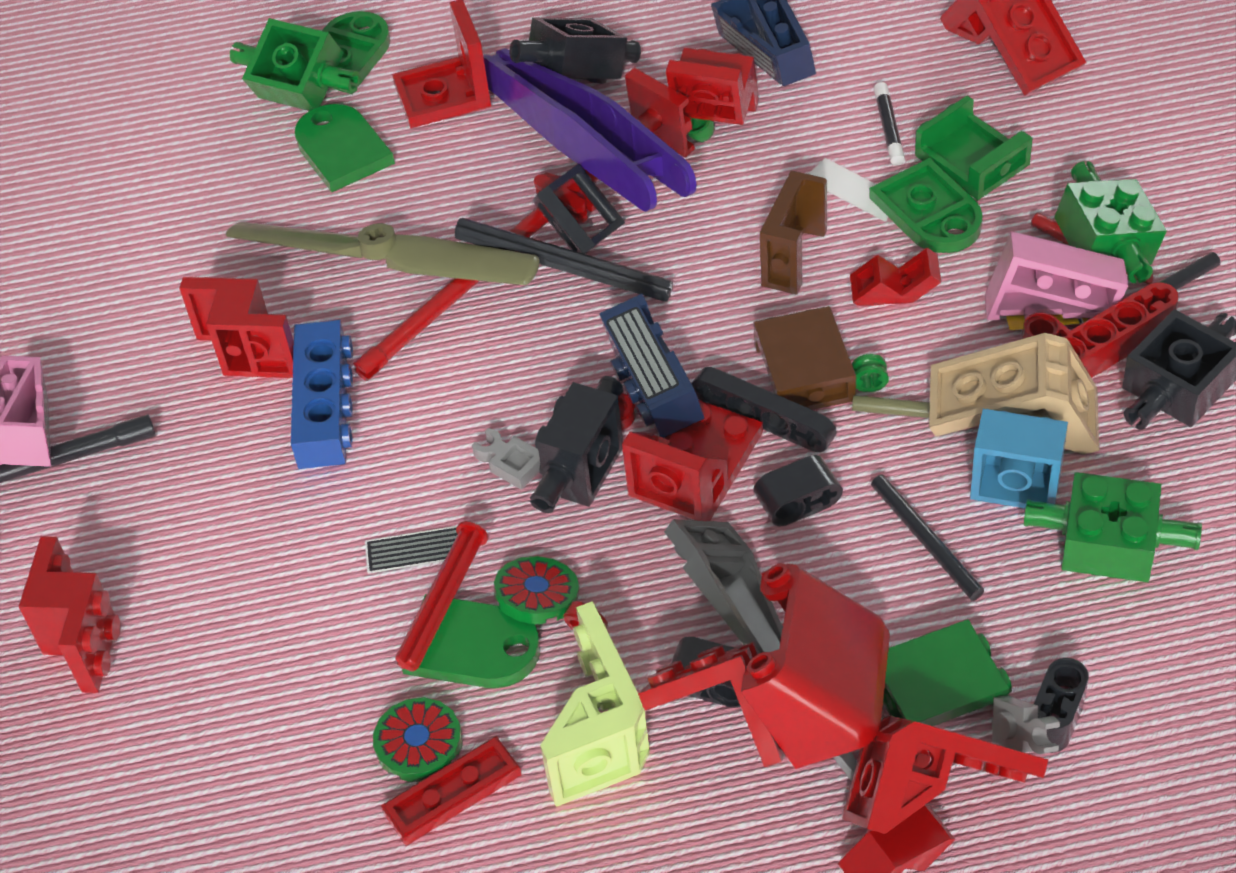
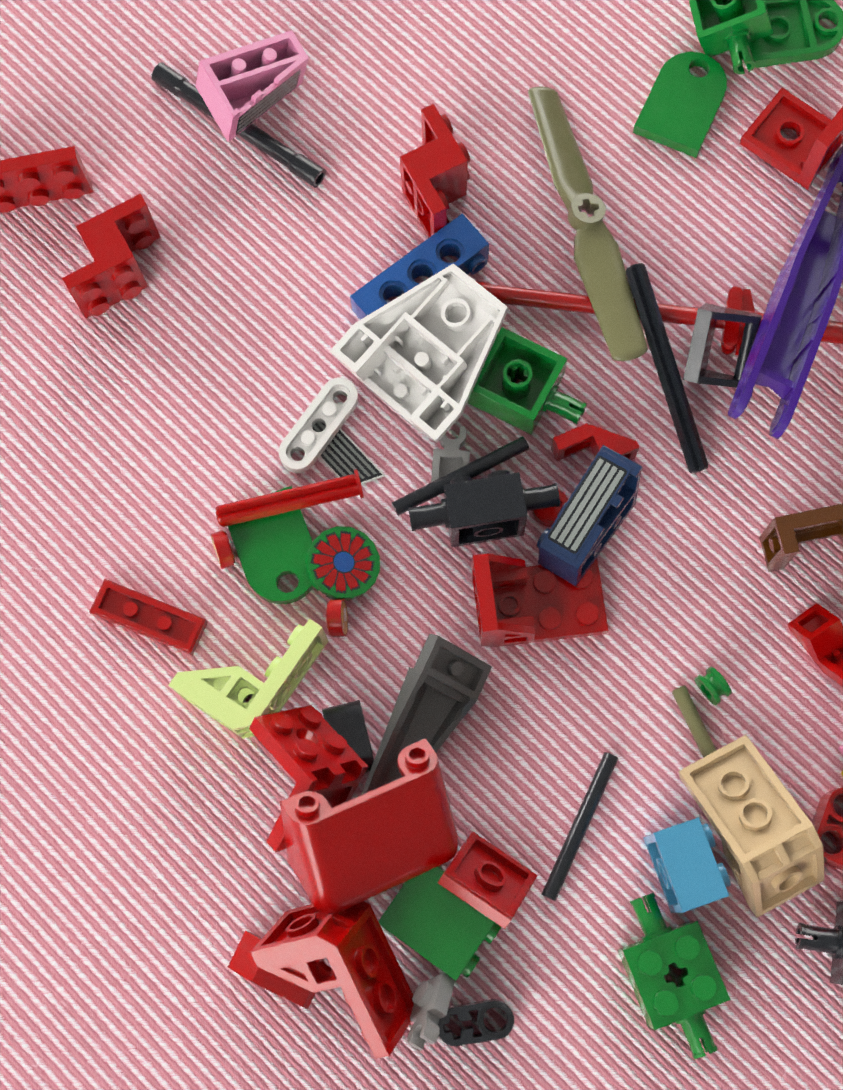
camera: 55 degrees right, 25 degrees up
tile [373,697,462,782] -> none
black beam [692,367,837,452] -> none
reddish brown panel [753,306,856,417] -> none
black beam [753,455,843,526] -> none
none -> red tile [210,530,235,569]
none -> white plate [279,377,358,473]
none -> white wedge [330,264,509,443]
none -> black bar [391,436,529,516]
none -> red plate [438,831,538,929]
none -> green brick [467,327,587,435]
none -> red slope [551,423,639,461]

